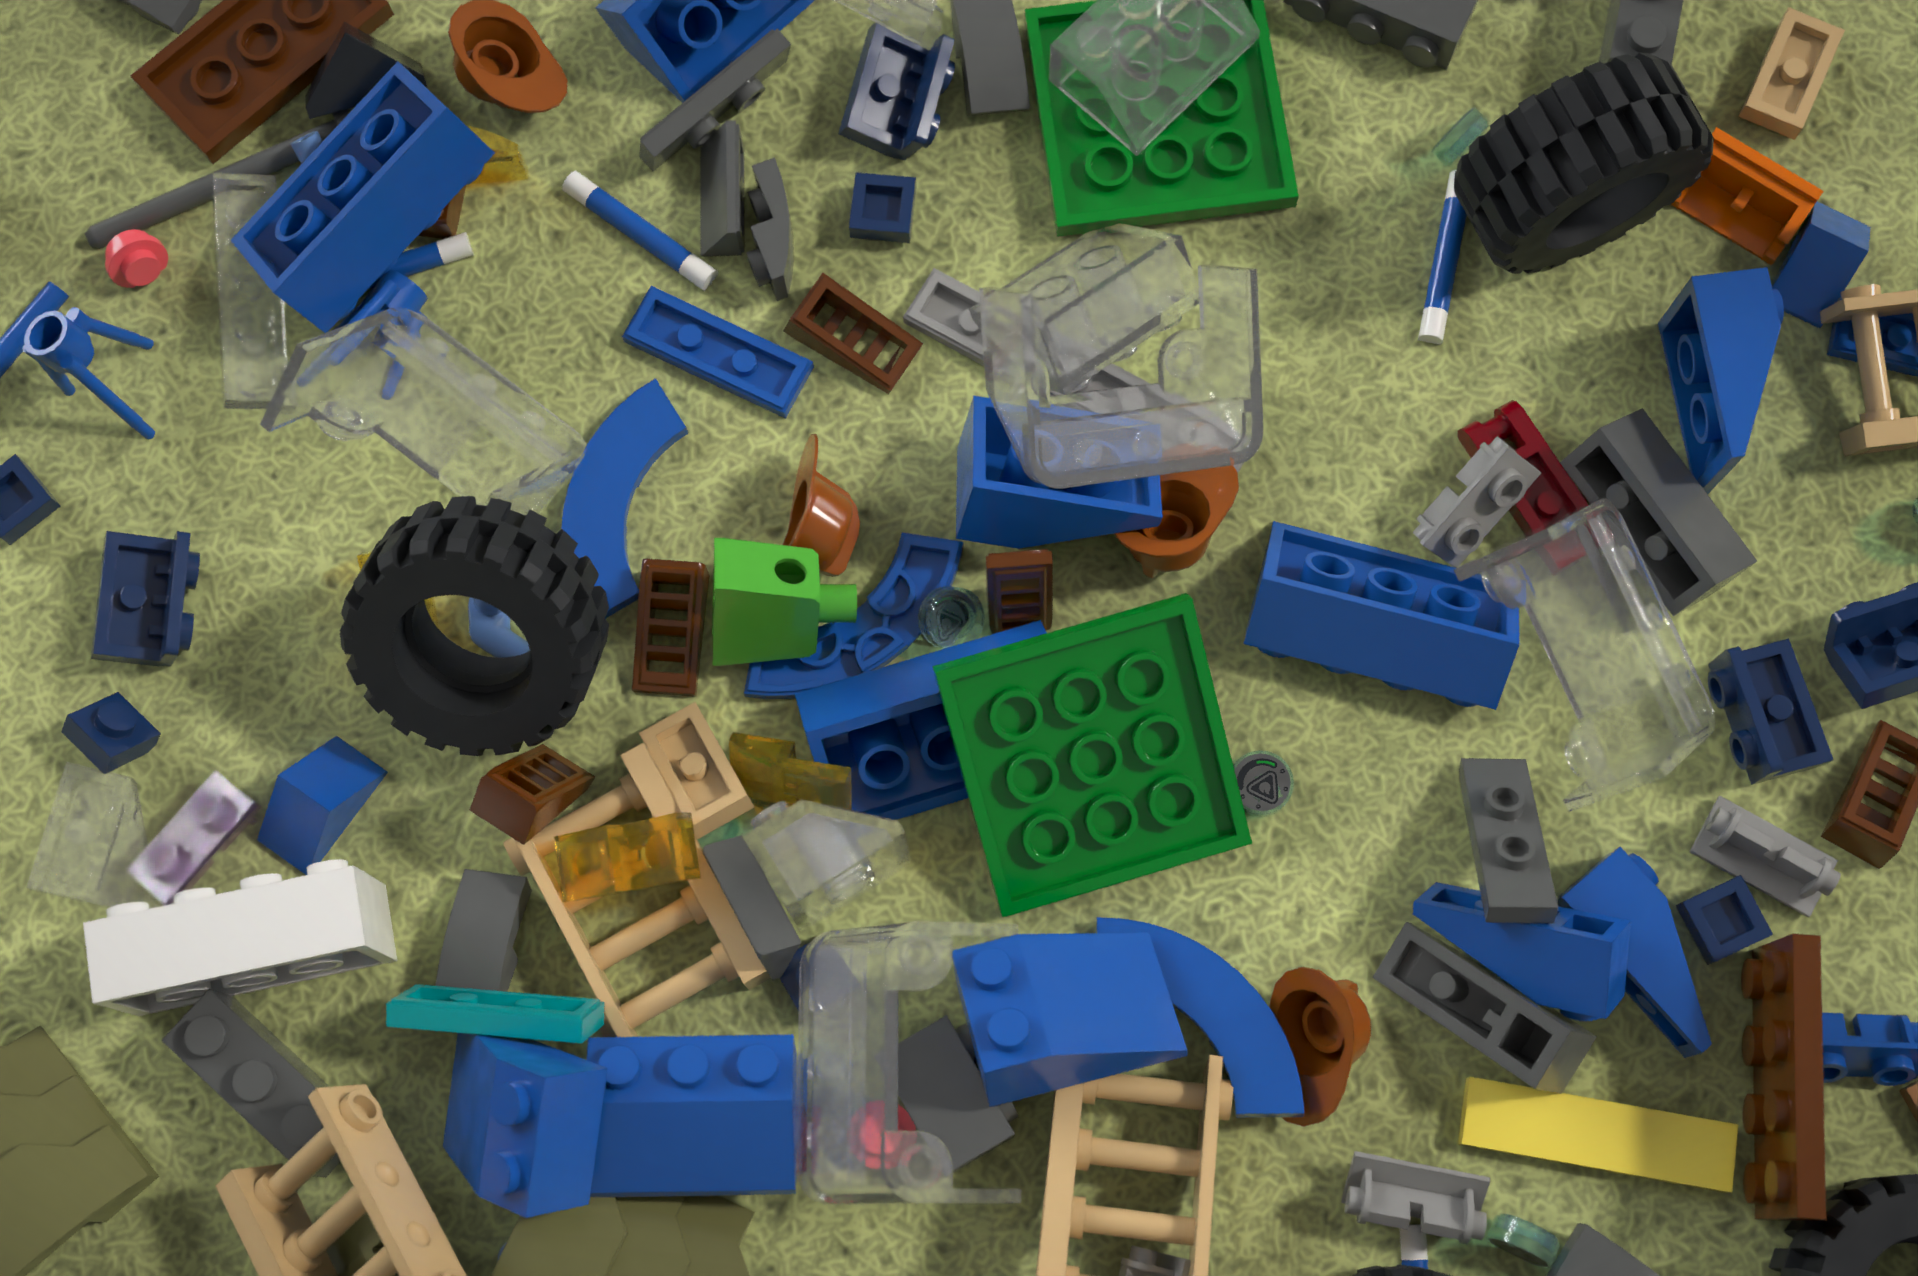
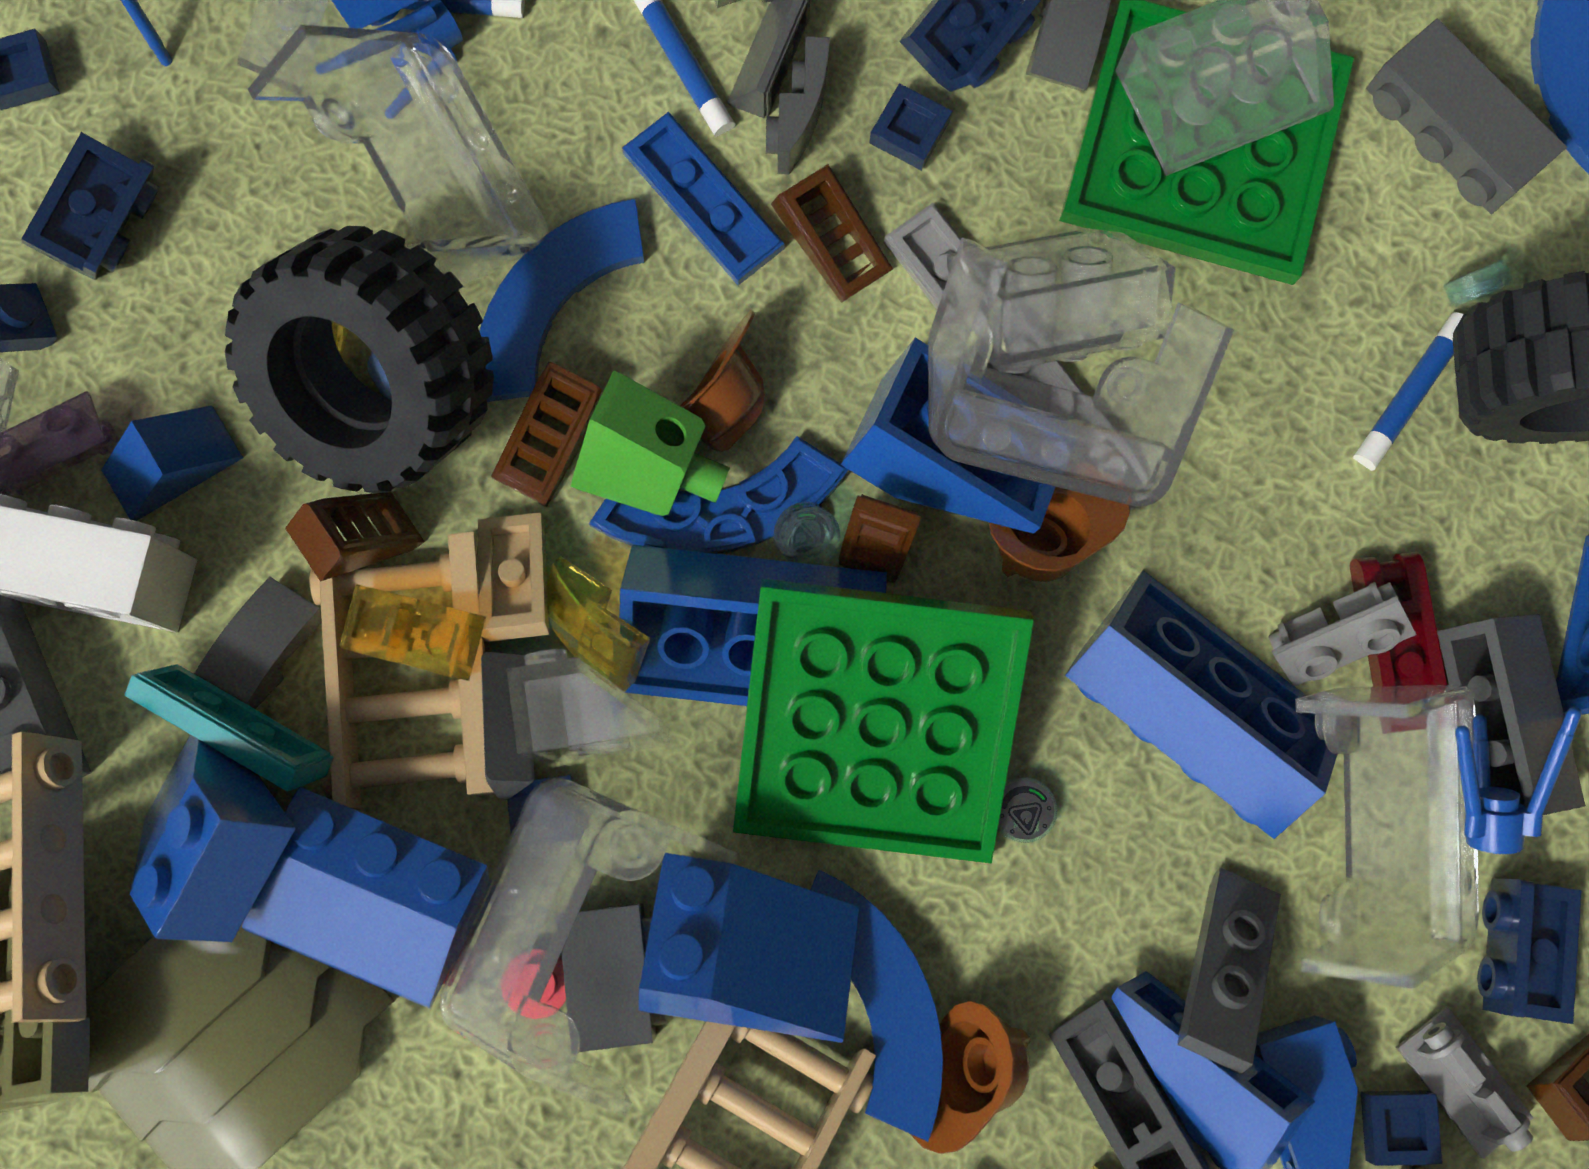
camera: 15 degrees right, 5 degrees up
none -> blue plant [1455,707,1582,854]

